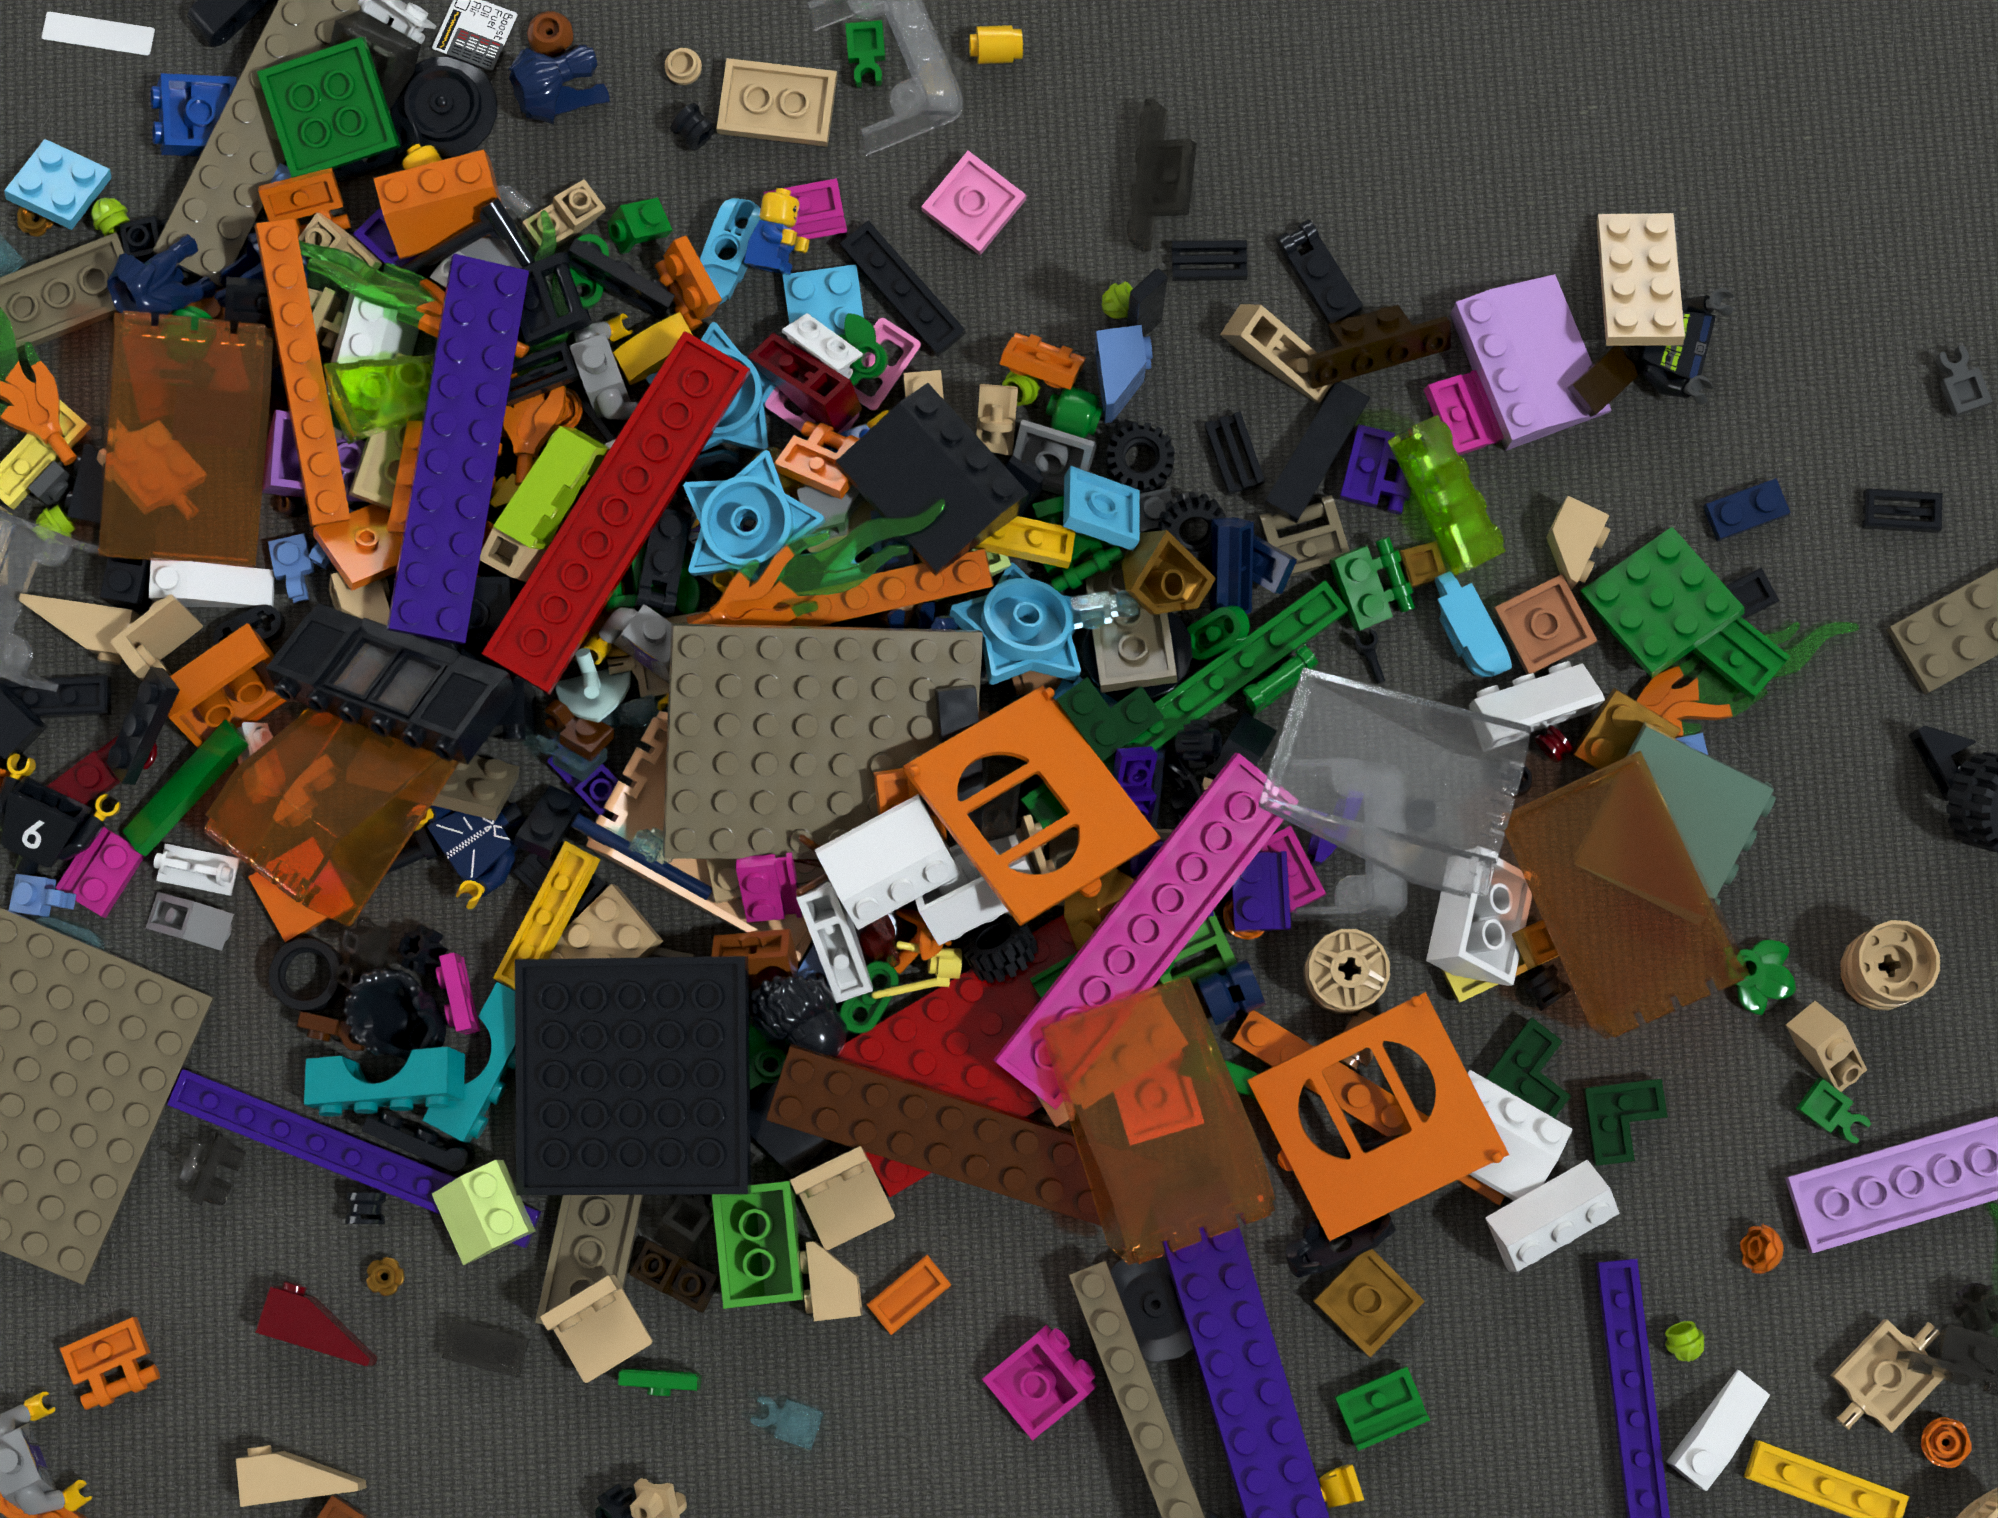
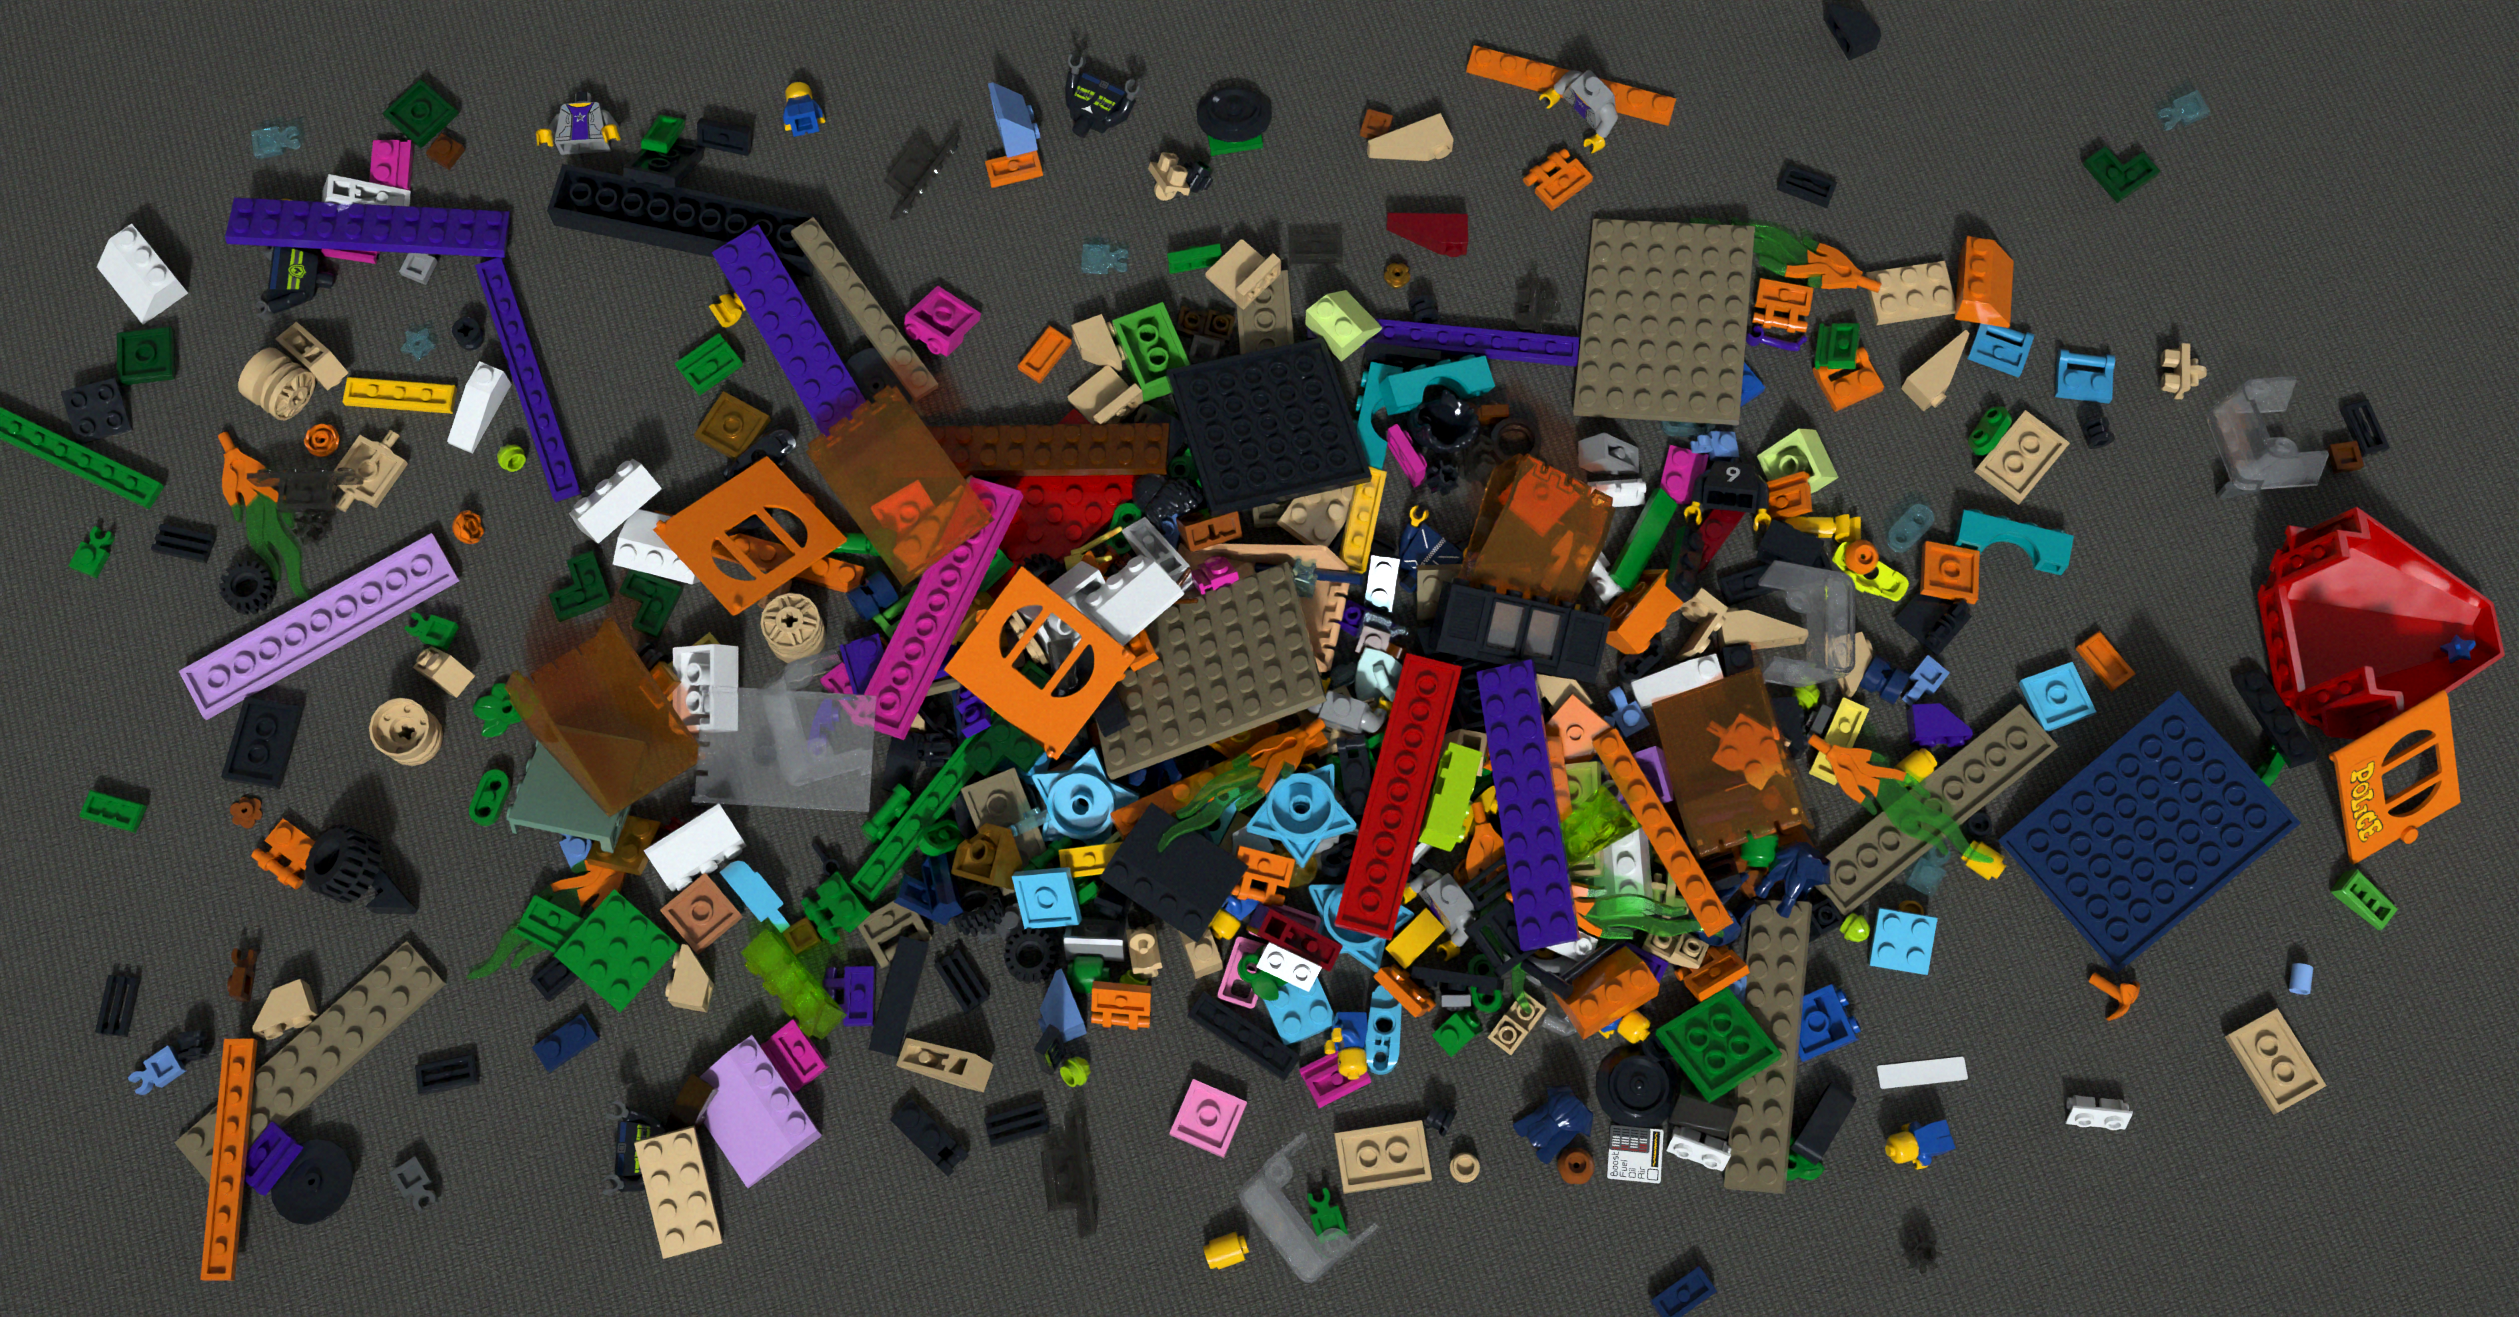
camera: 160 degrees right, 10 degrees down
dark brown bracket [1307,304,1451,389] -> none
none -> green plate [469,769,511,826]
none -> plate [1440,988,1471,1011]

